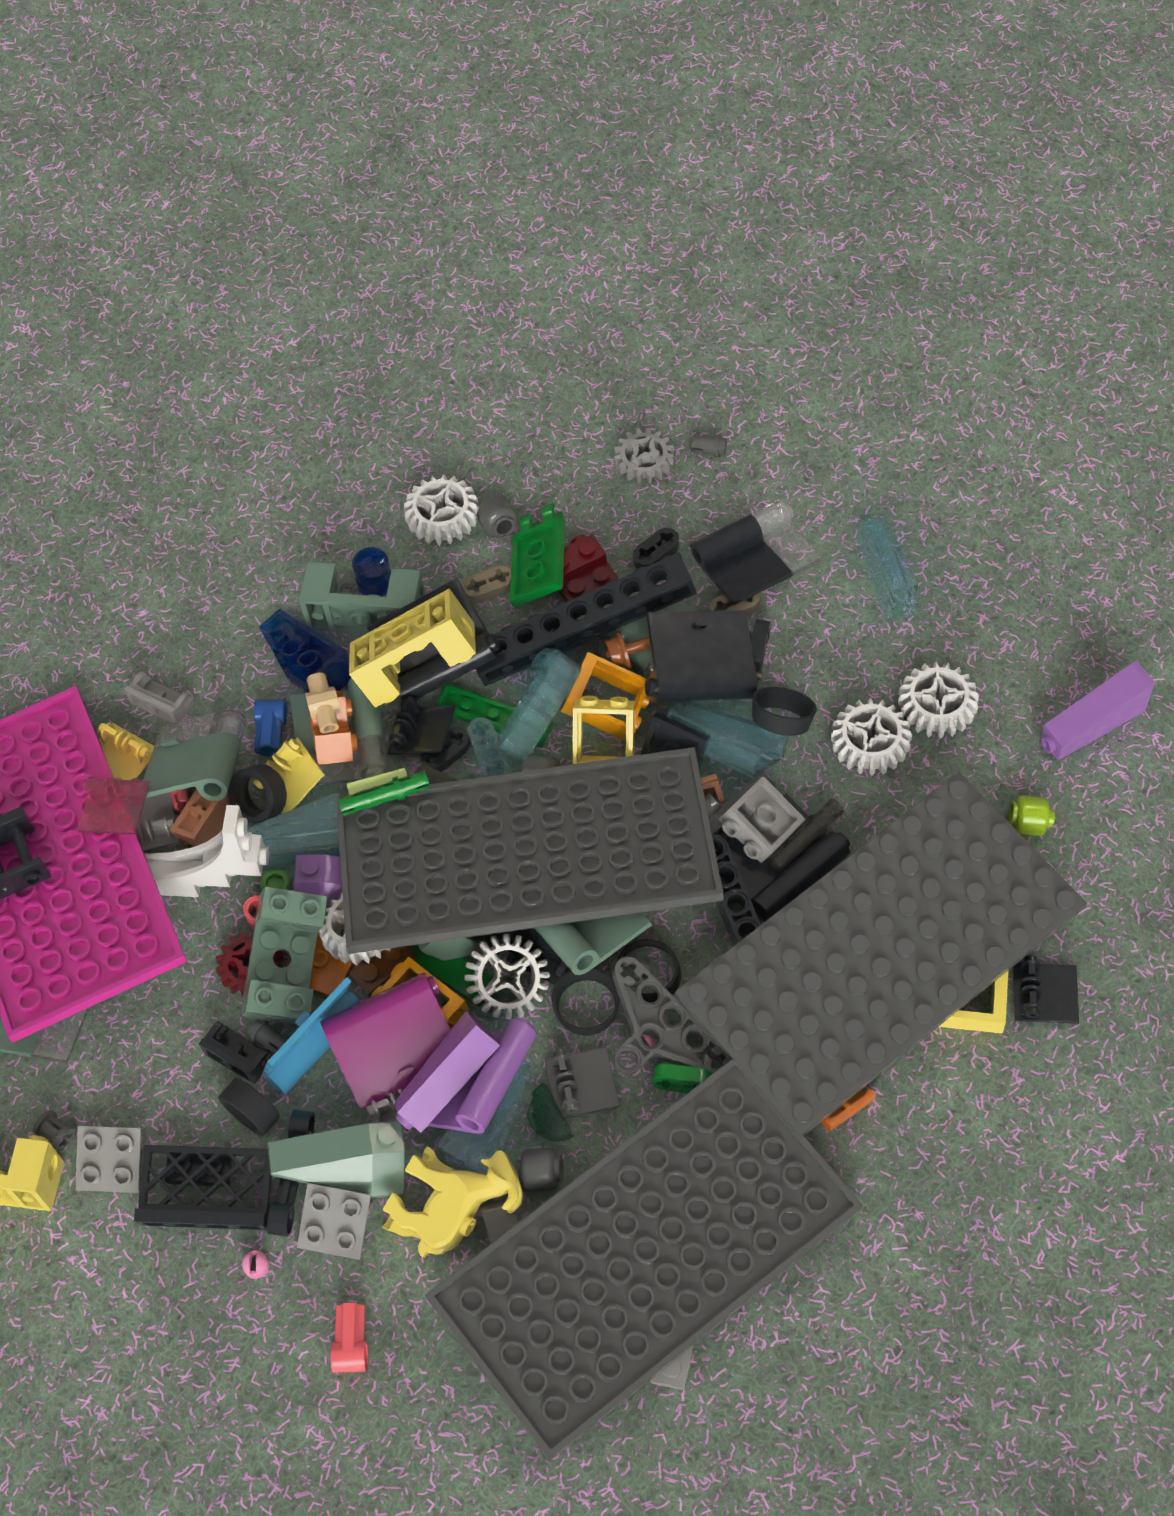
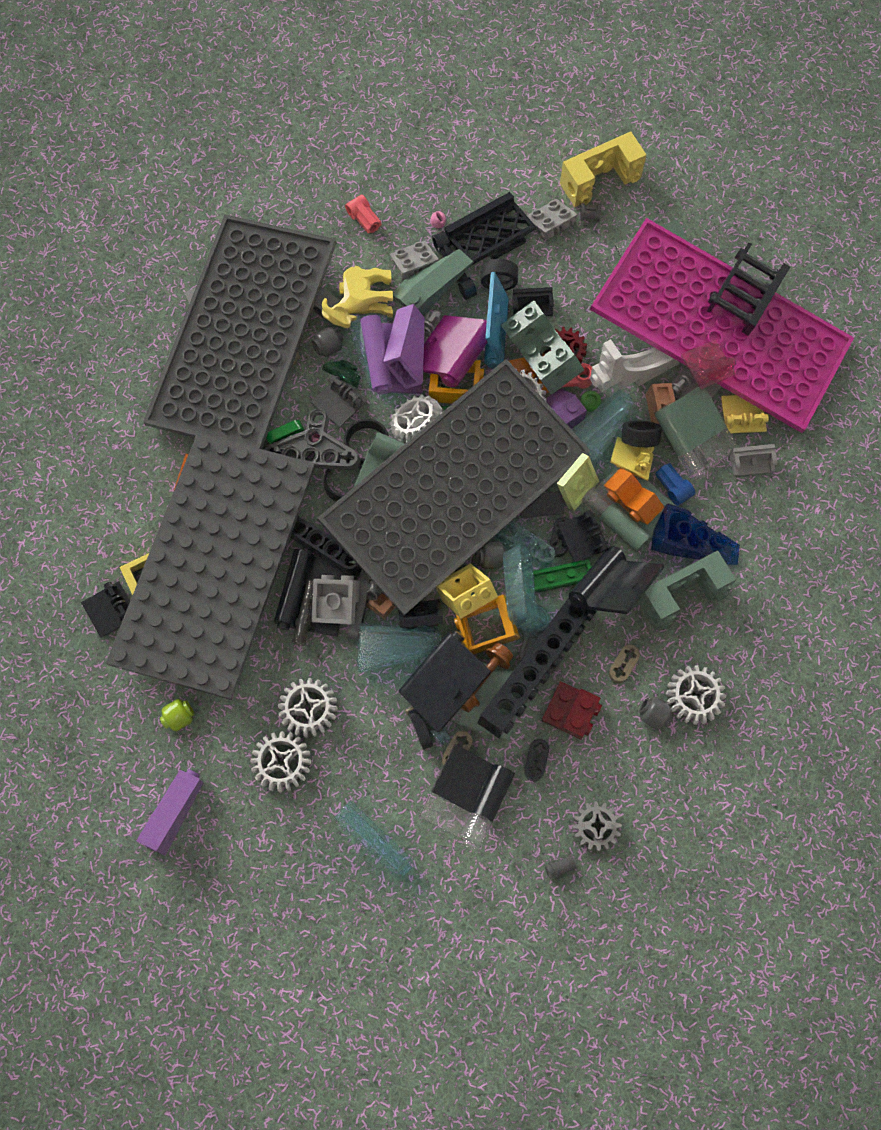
camera: 140 degrees right, 10 degrees up
tan axle [305,673,341,734] -> none
green pin [337,770,430,817] -> none
light yellow plate [349,589,476,708] -> none
clear blue wheel [352,547,391,597] -> none
green tile [509,503,566,607] -> none
black tyre [751,687,817,736] -> none

